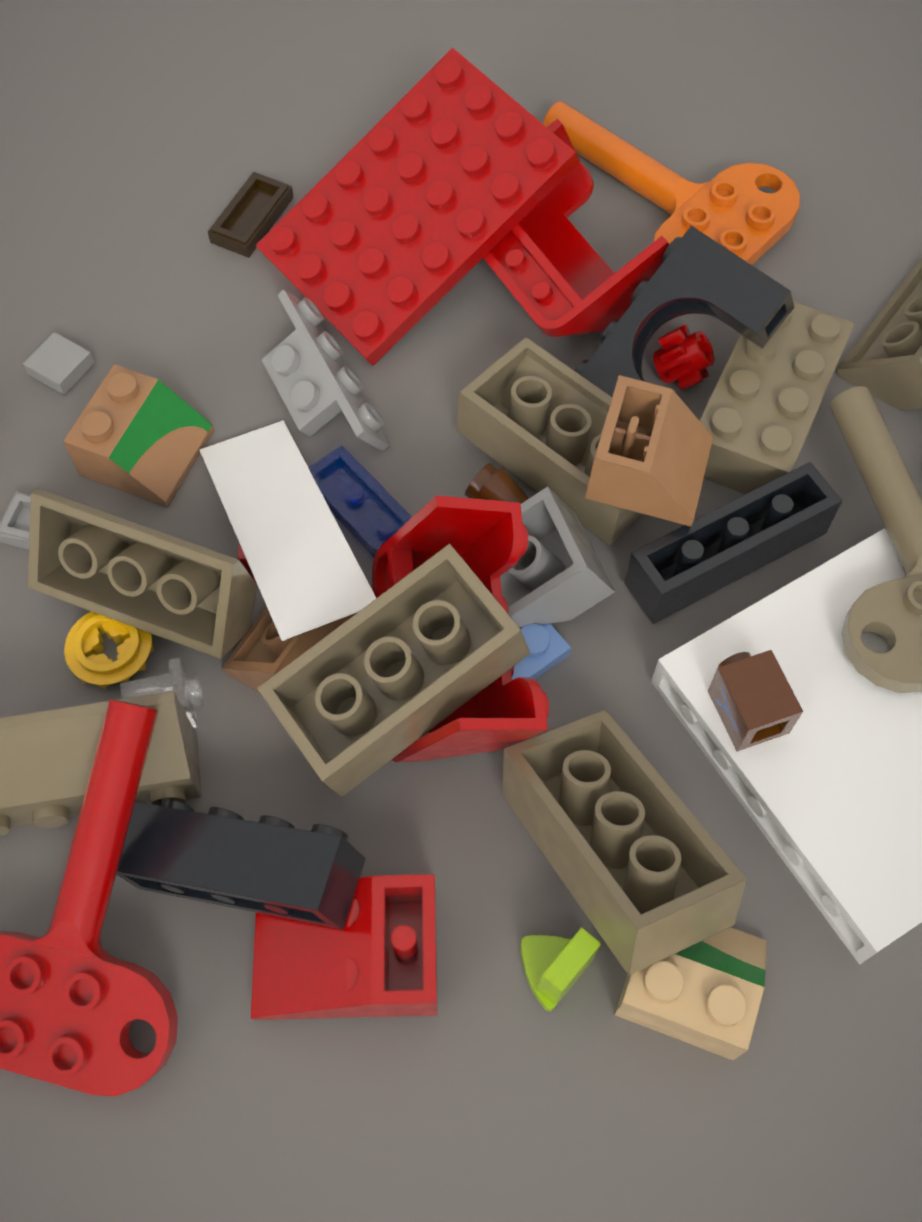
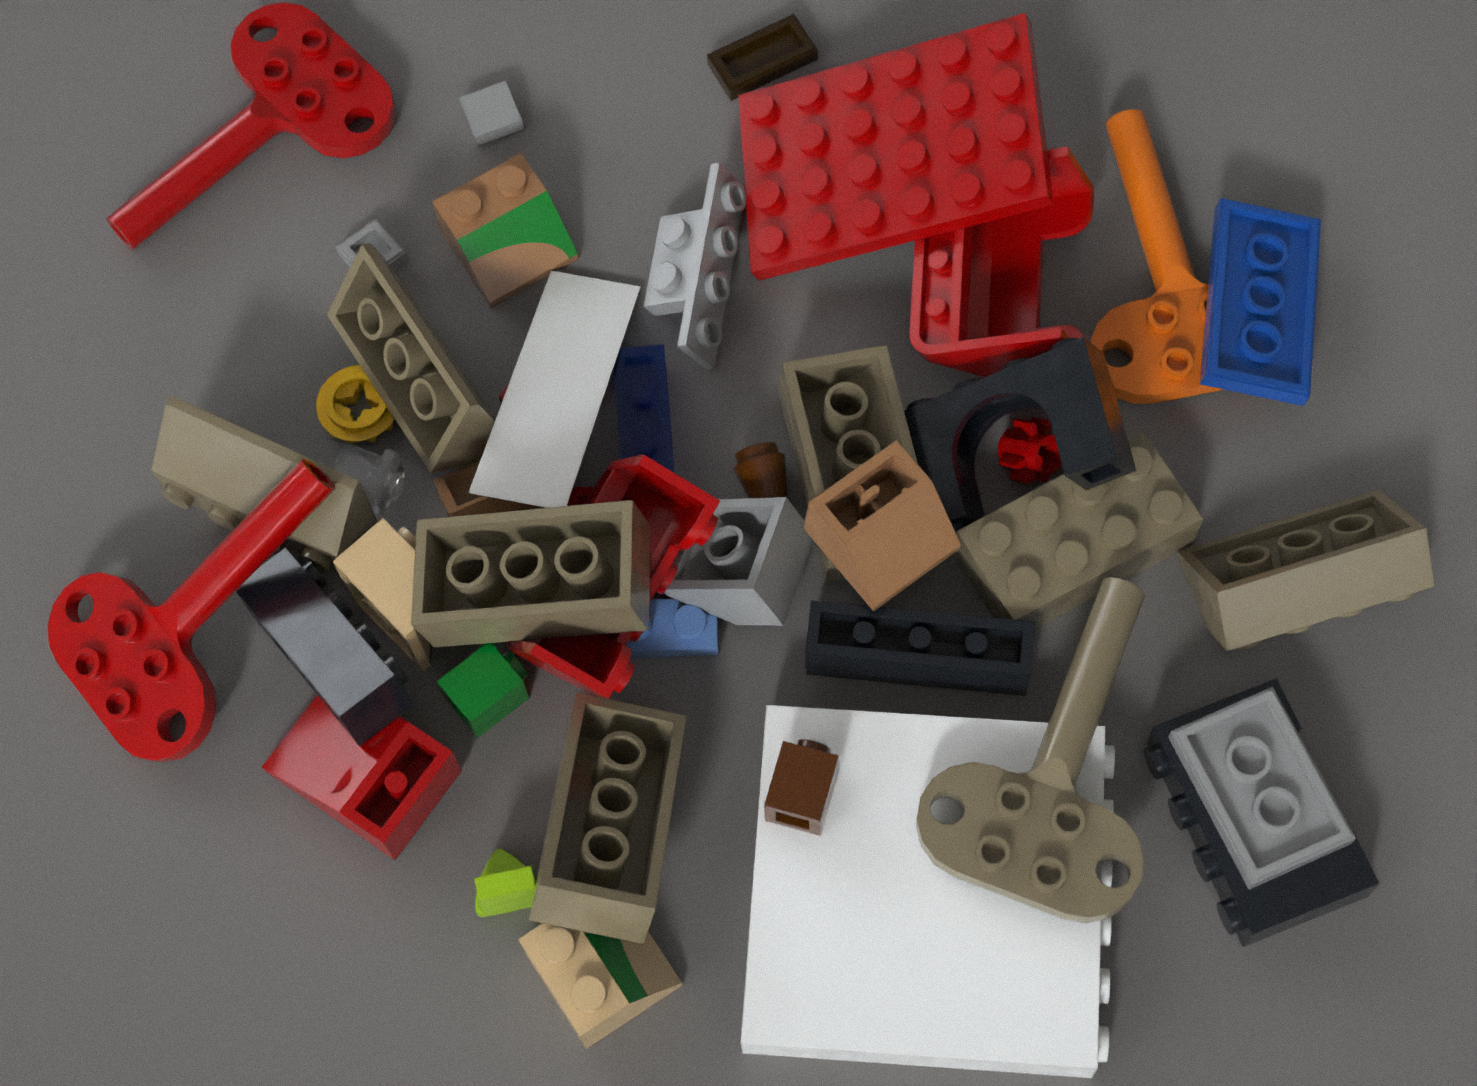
camera: 40 degrees right, 5 degrees up
none -> tan slope [332,518,432,673]
none -> green brick [437,643,529,738]
none -> blue tile [1200,198,1321,406]

